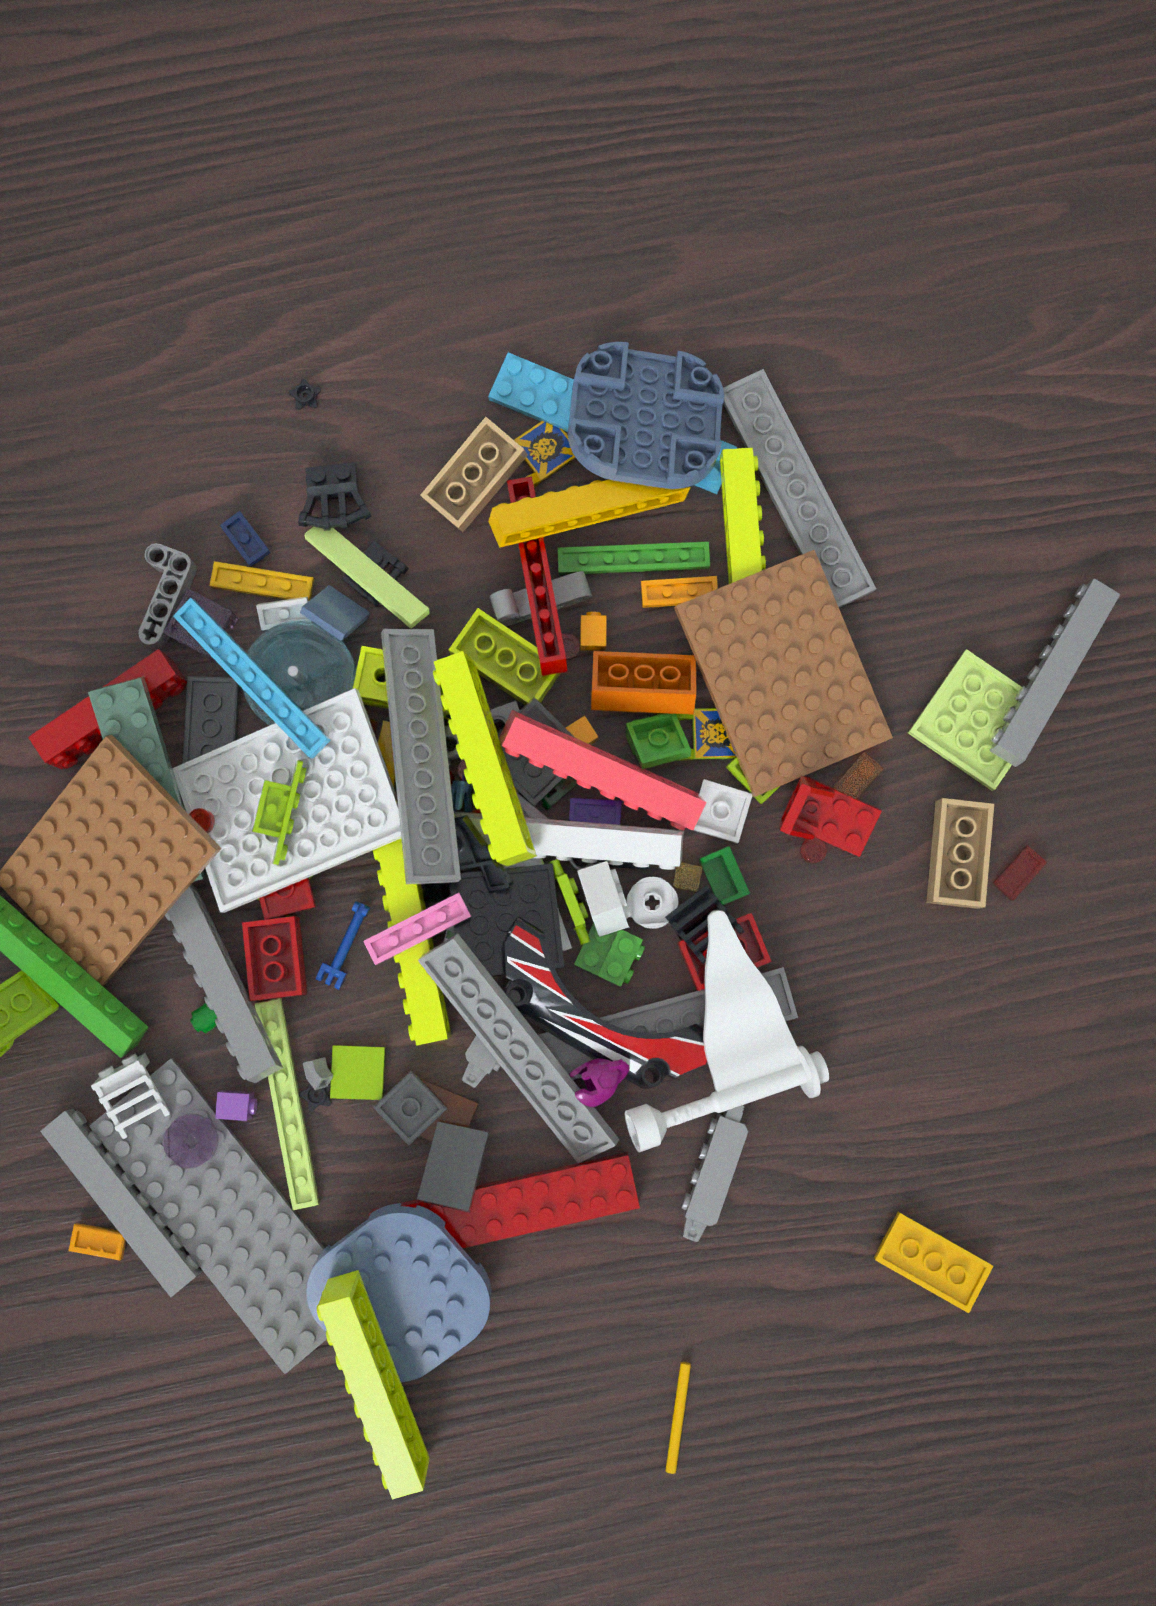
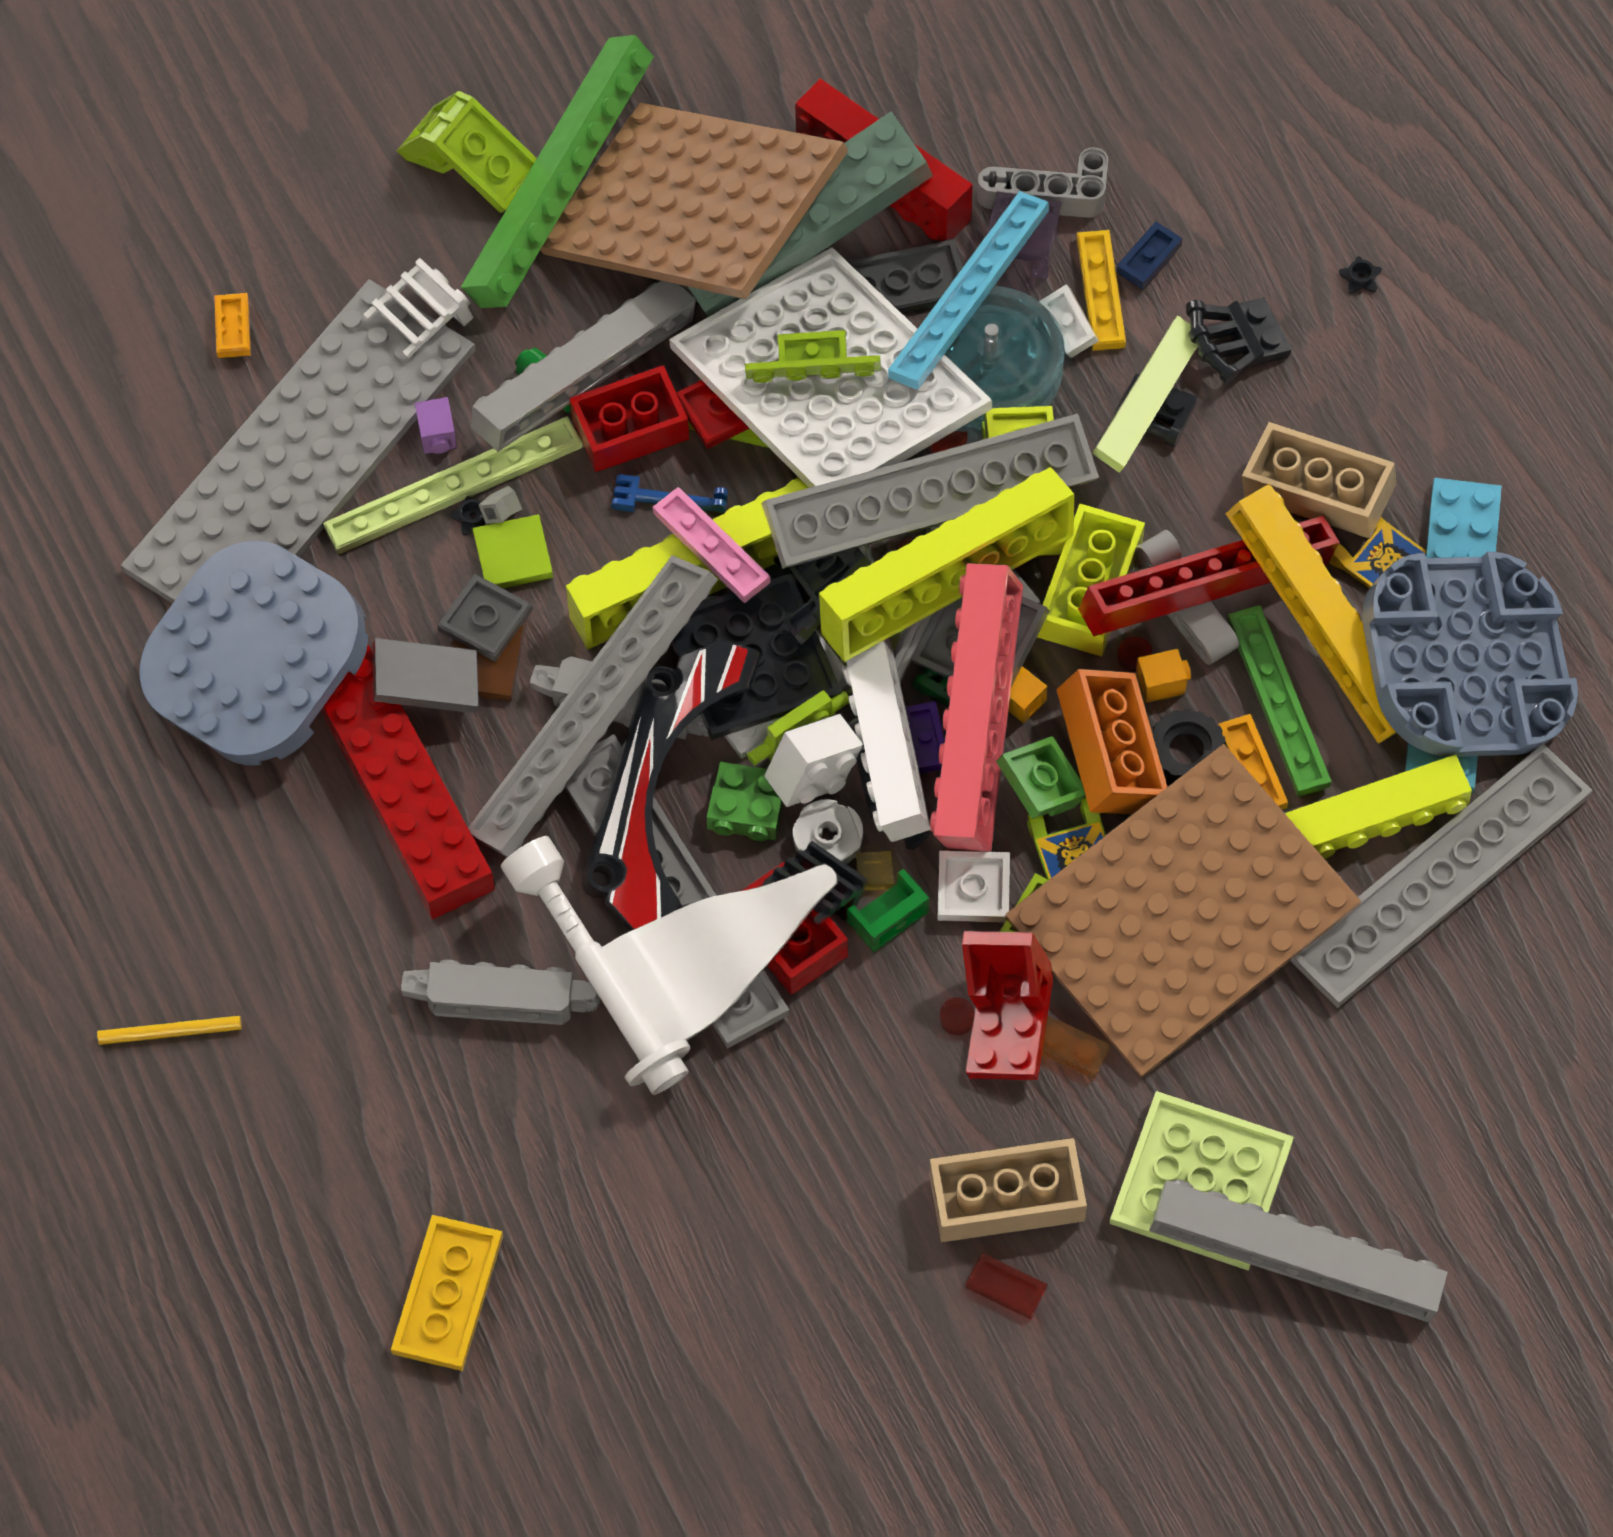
camera: 75 degrees right, 20 degrees down
light grey brick [40,1109,202,1297] -> none
clear purple plate [163,1114,218,1168] -> none
clear red tile [189,808,215,834] -> none
sand blue tile [300,585,370,641] -> none
neon yellow brick [317,1270,430,1499] -> none
magenta helmet [569,1059,630,1107] -> none
none -> black tyre [1152,709,1226,786]

